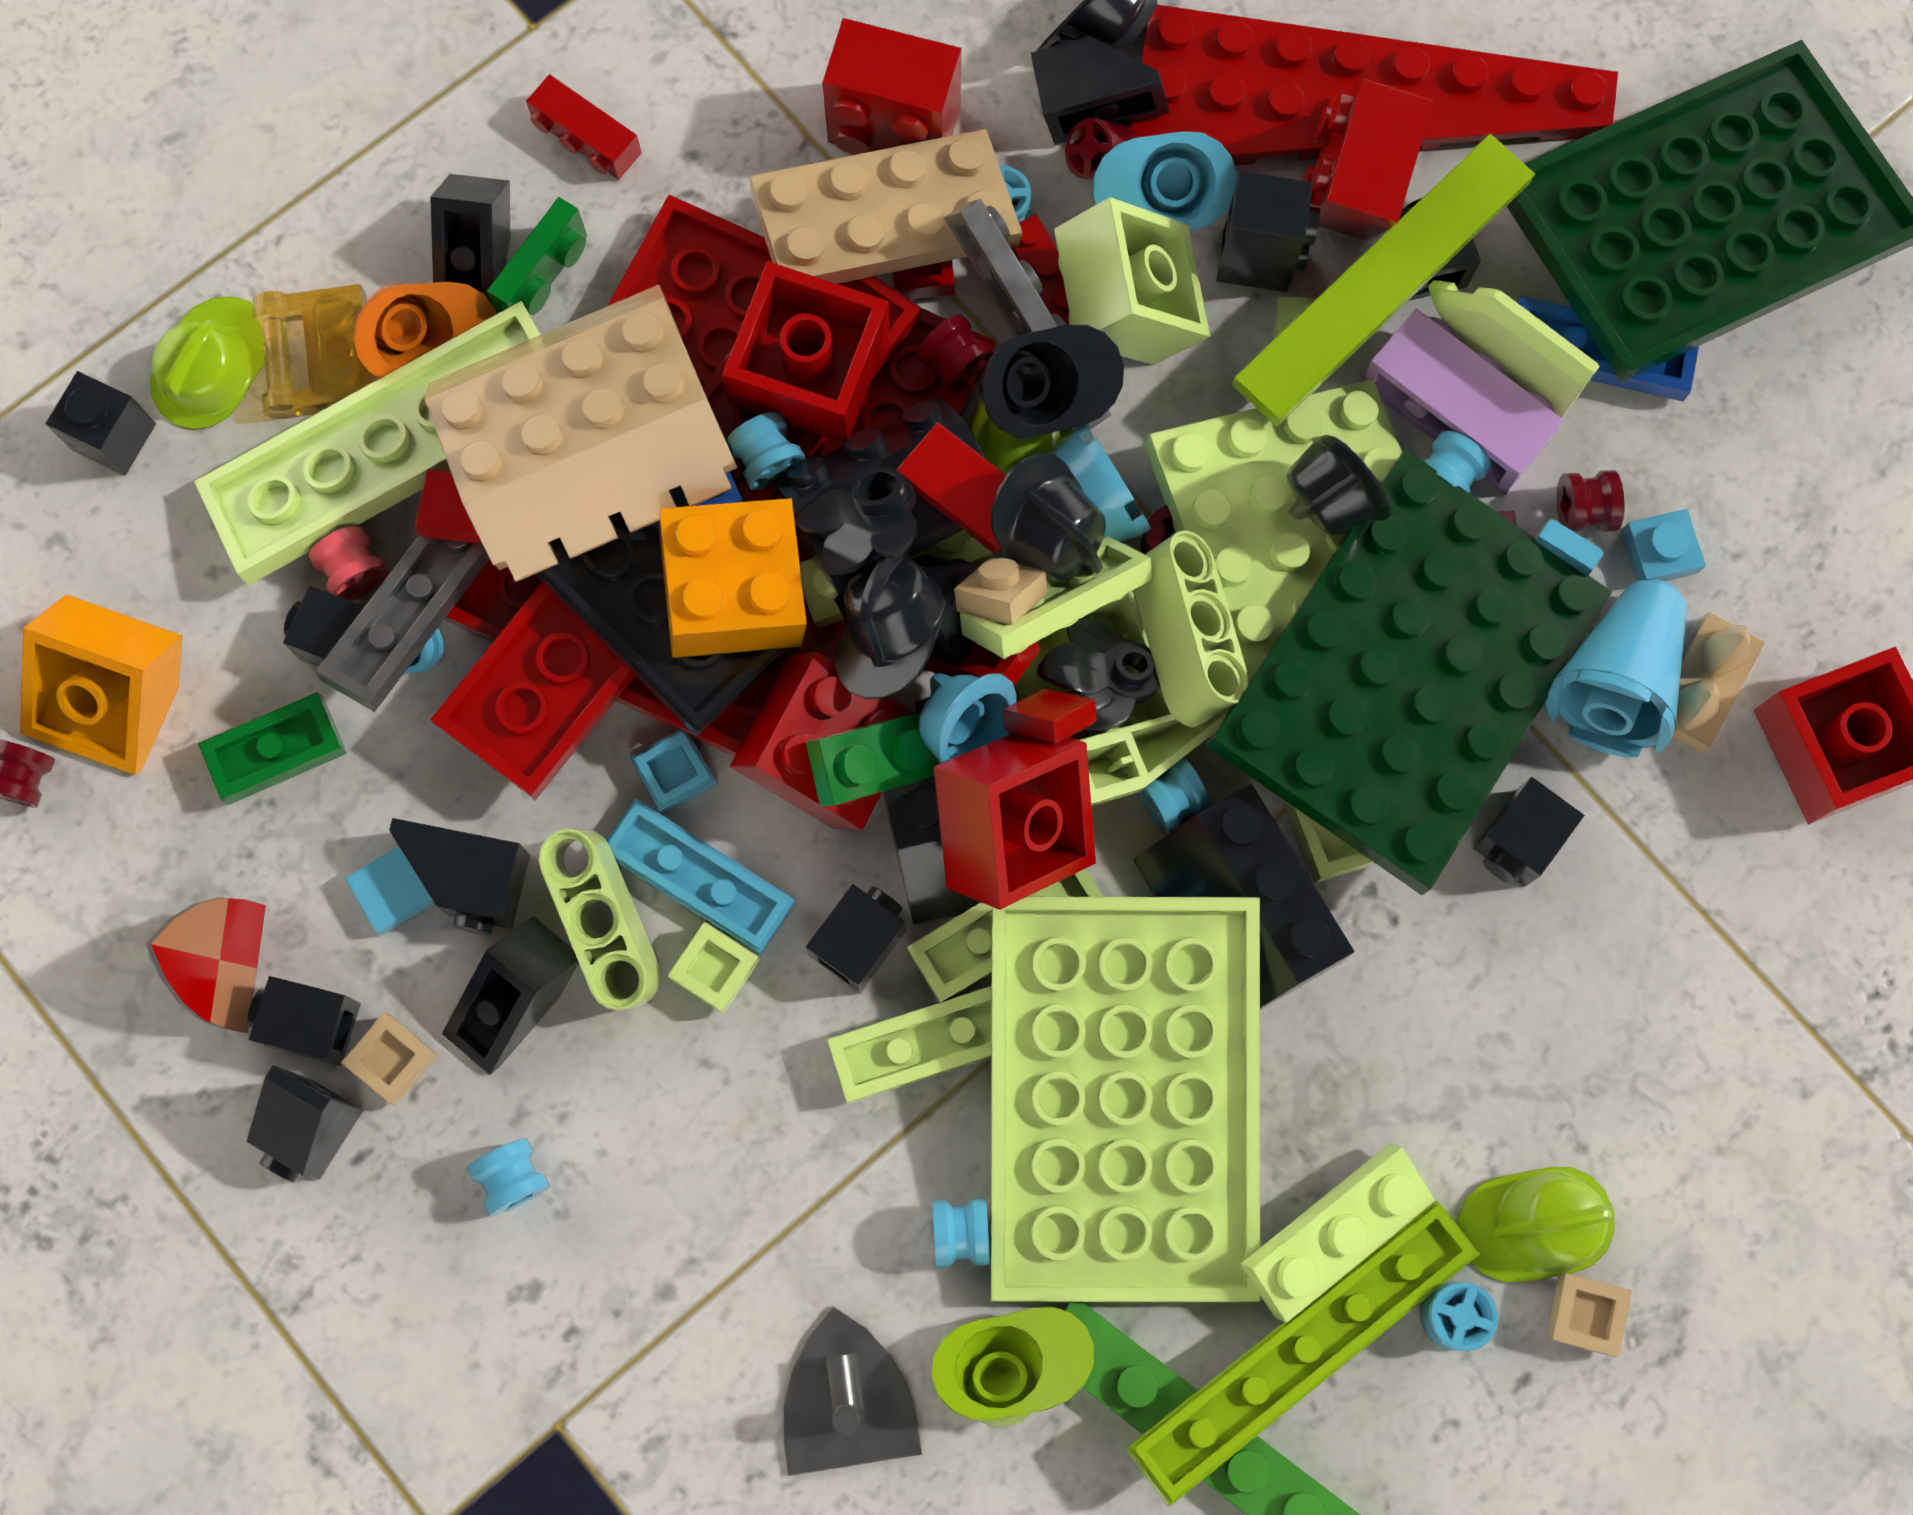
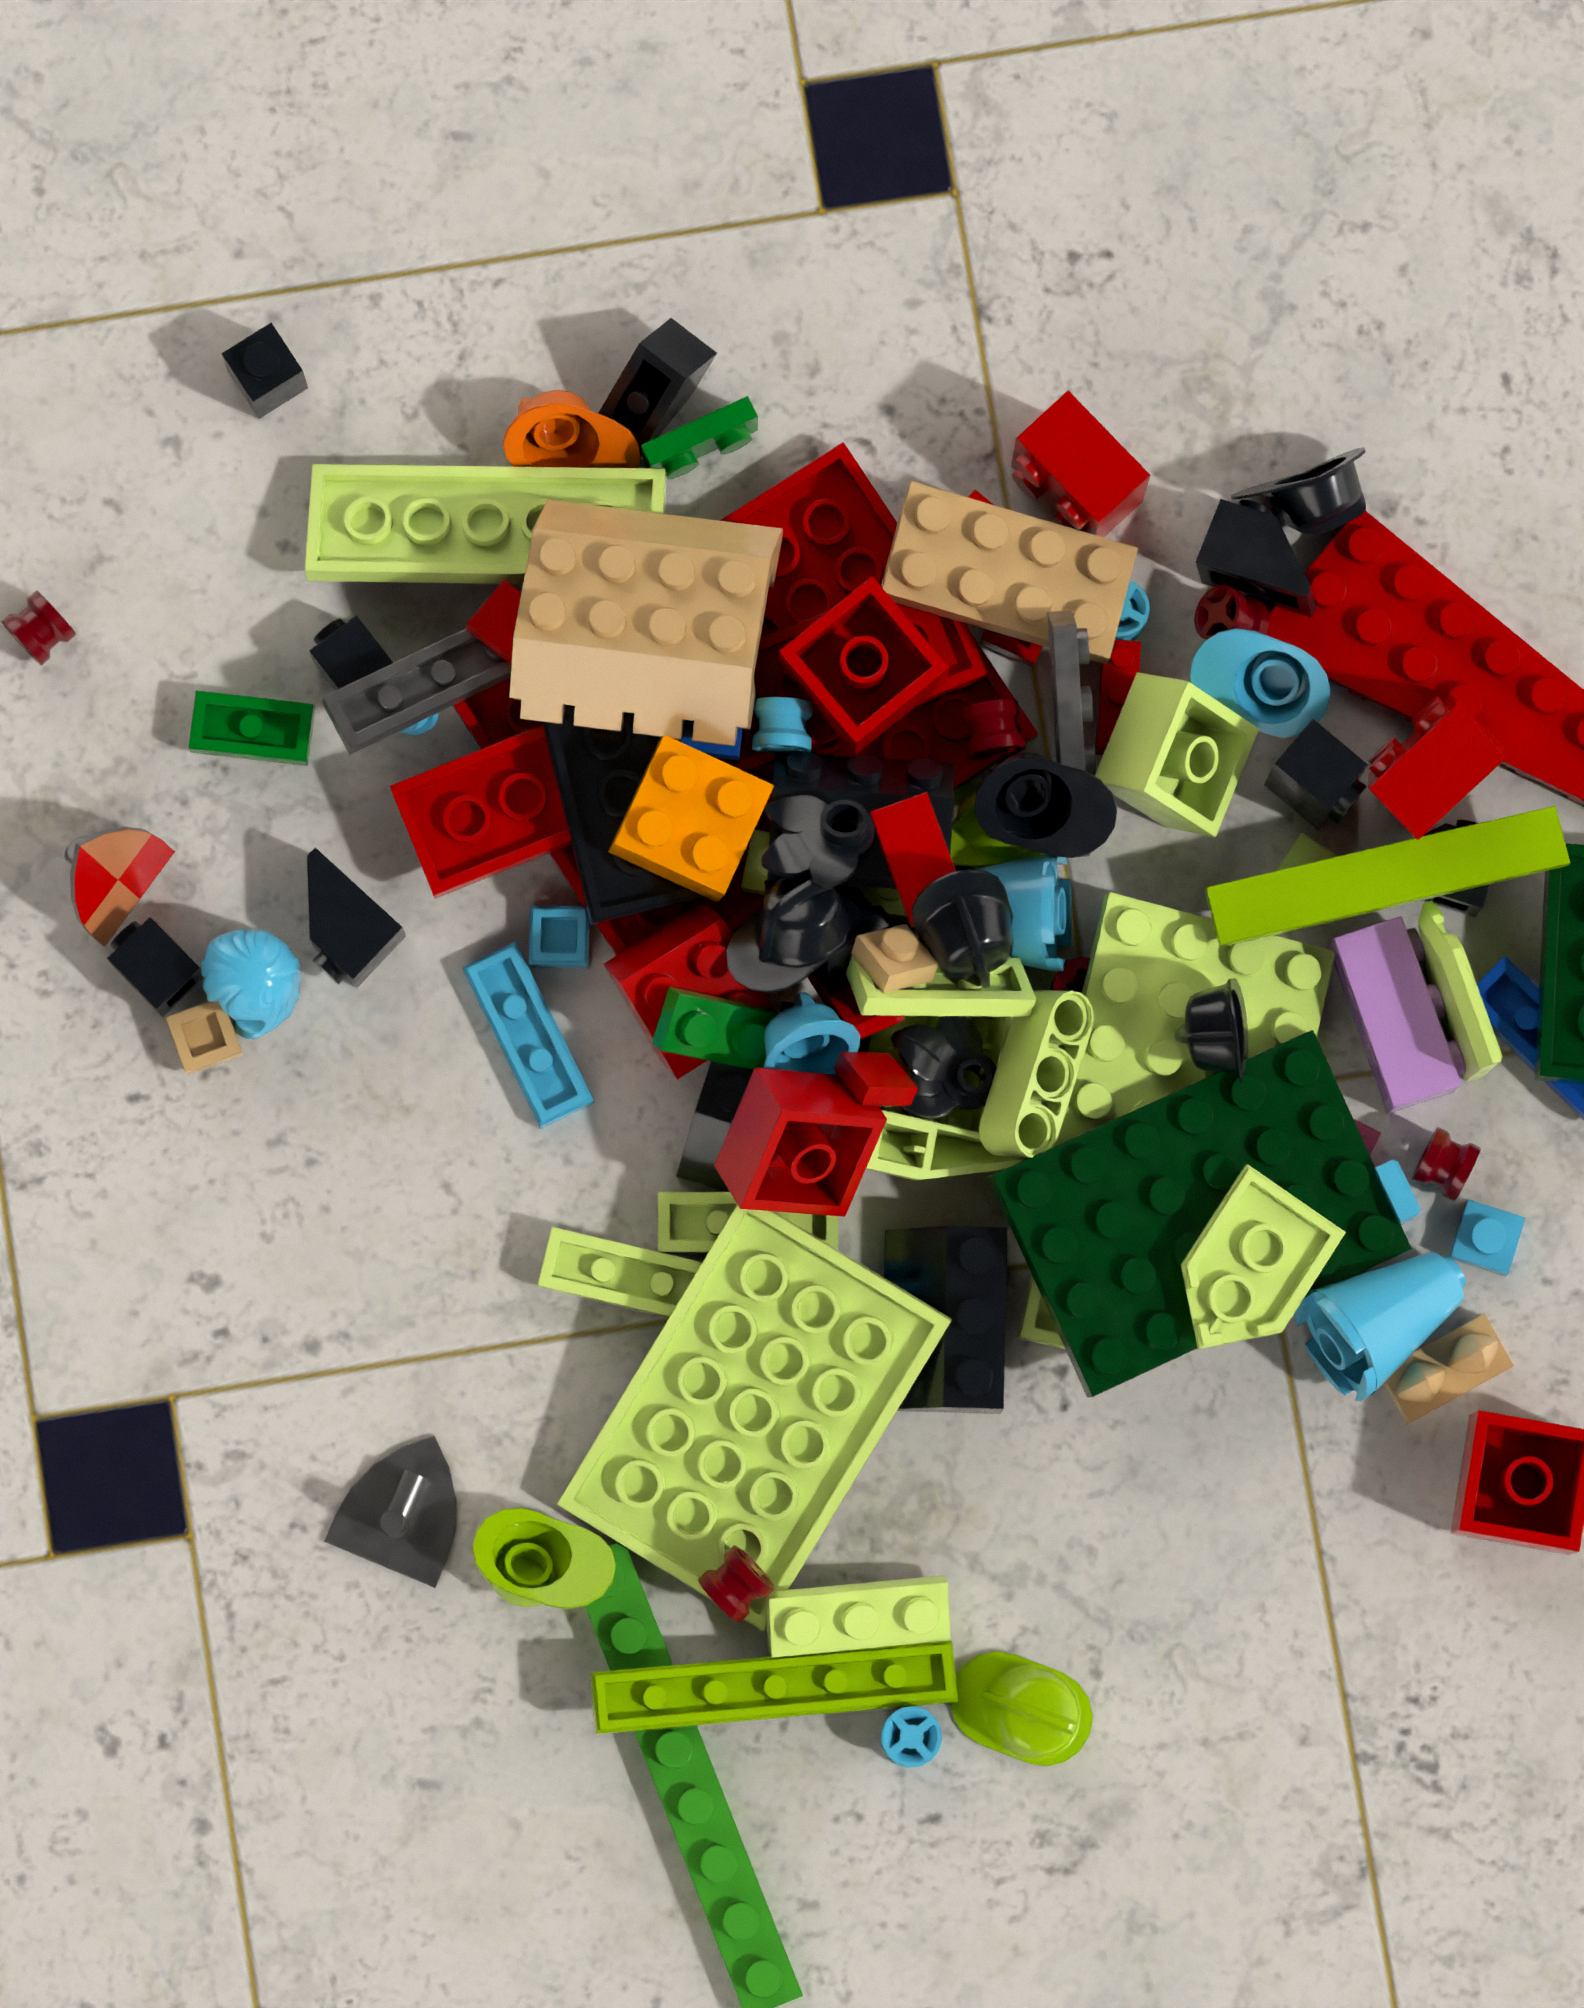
camera: 30 degrees right, 5 degrees up
light orange slope [20,594,183,775] -> none
lime piece [149,296,273,430] -> none
black slope [246,1065,363,1183] -> none
clear yellow plate [252,284,376,419] -> none
coral wheel [308,526,389,601] -> none
medium azure tile [345,846,435,936] -> none
black slope [442,916,579,1075] -> none
medium azure wheel [466,1138,550,1217] -> none
red piece [526,74,642,180] -> none
yellowish green beam [539,829,662,1010] -> none
yellowish green plate [668,922,760,1014] -> none
black brick [805,884,906,994] -> none
medium azure wheel [932,1198,990,1268] -> none
medium azure wheel [1138,757,1212,836] -> none
medium azure wheel [1421,431,1491,493] -> none
black brick [1473,776,1585,887] -> none
tan plate [1546,1273,1632,1357] -> none
none -> medium azure hair [200,929,301,1040]
none -> dark red wheel [698,1545,775,1623]
none -> yellowish green tile [1181,1164,1346,1349]

